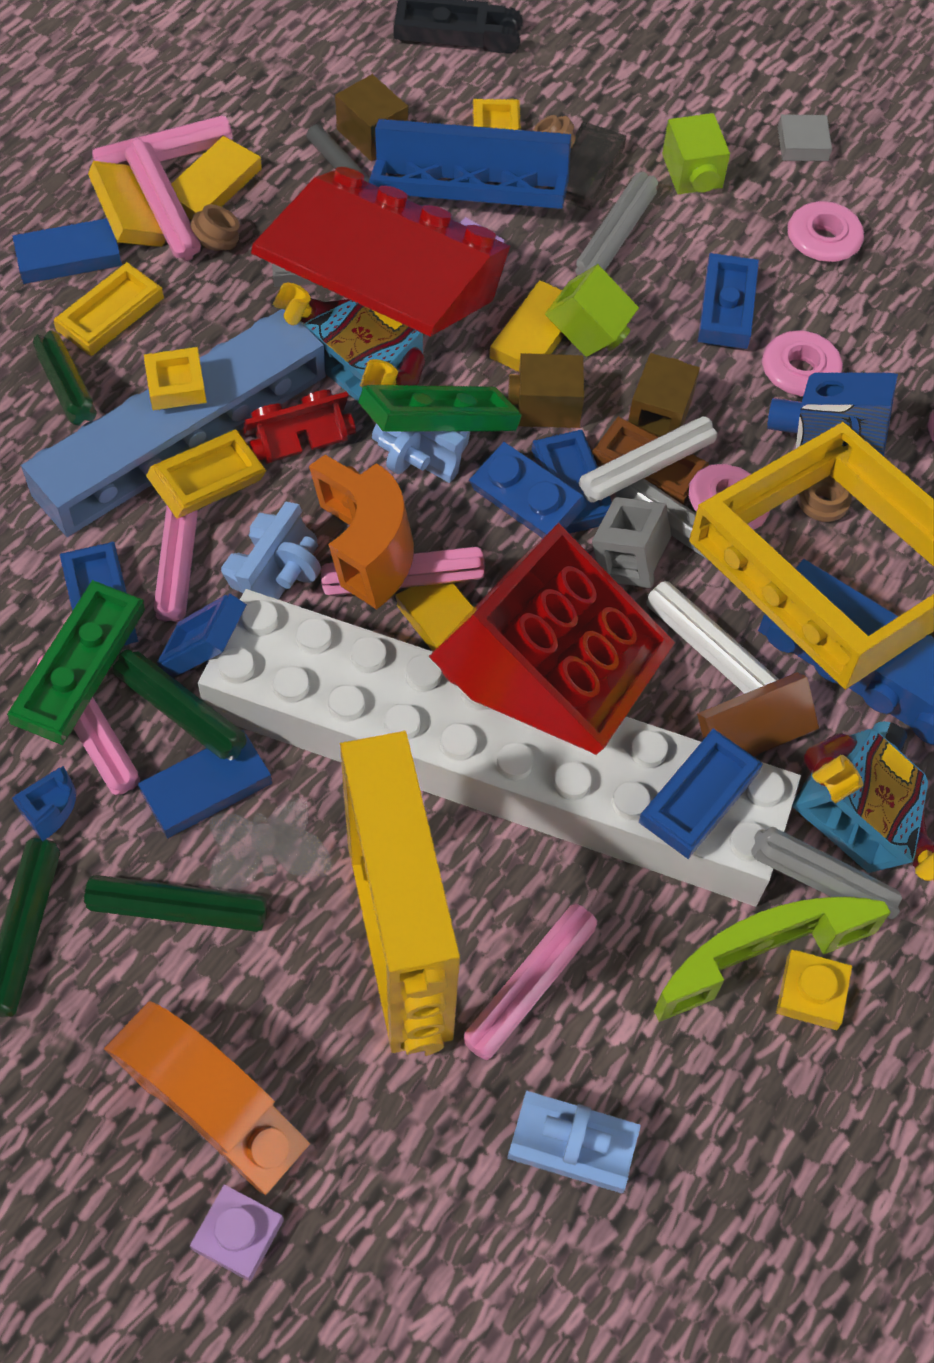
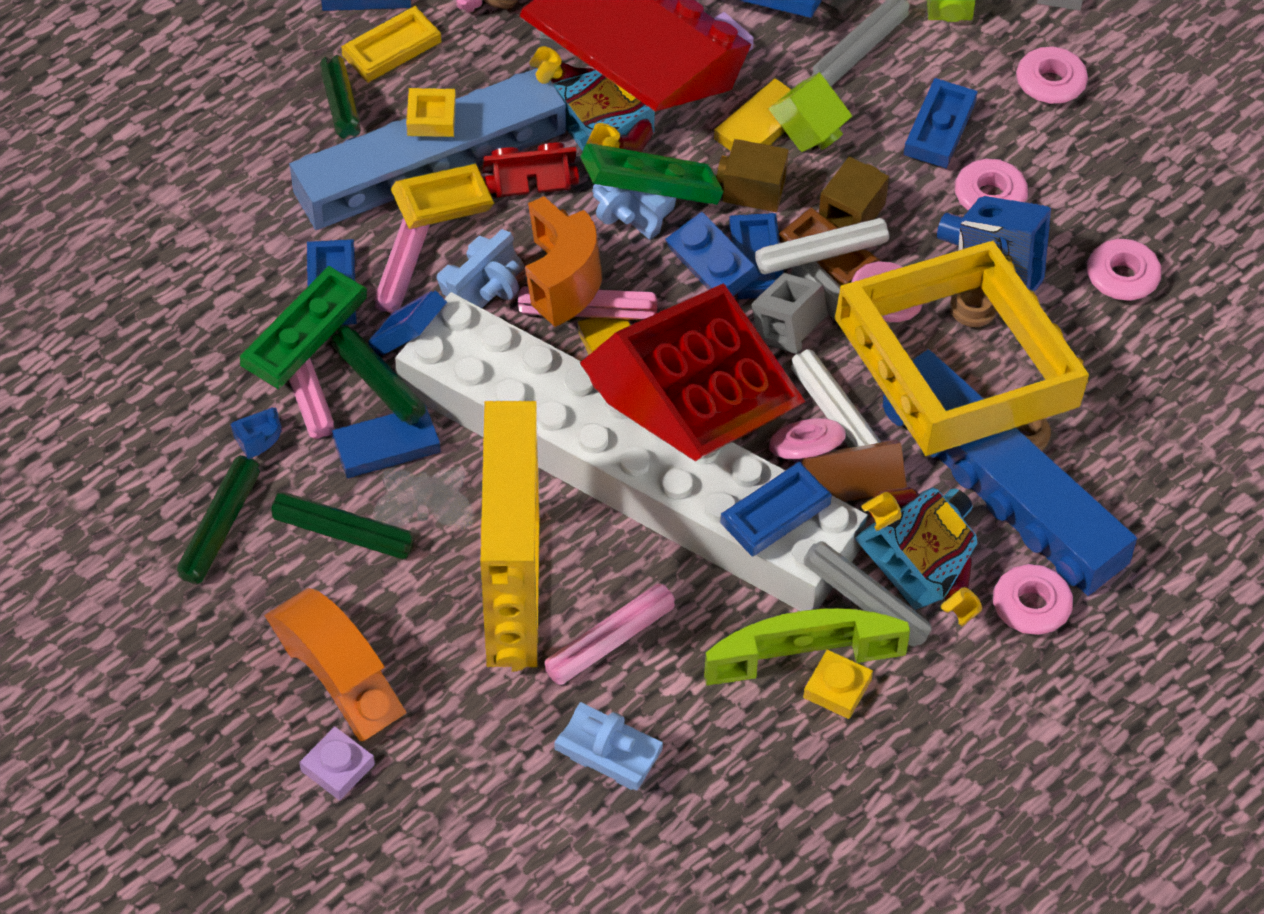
camera: 15 degrees right, 5 degrees down
none -> bright pink piece [769,418,846,463]

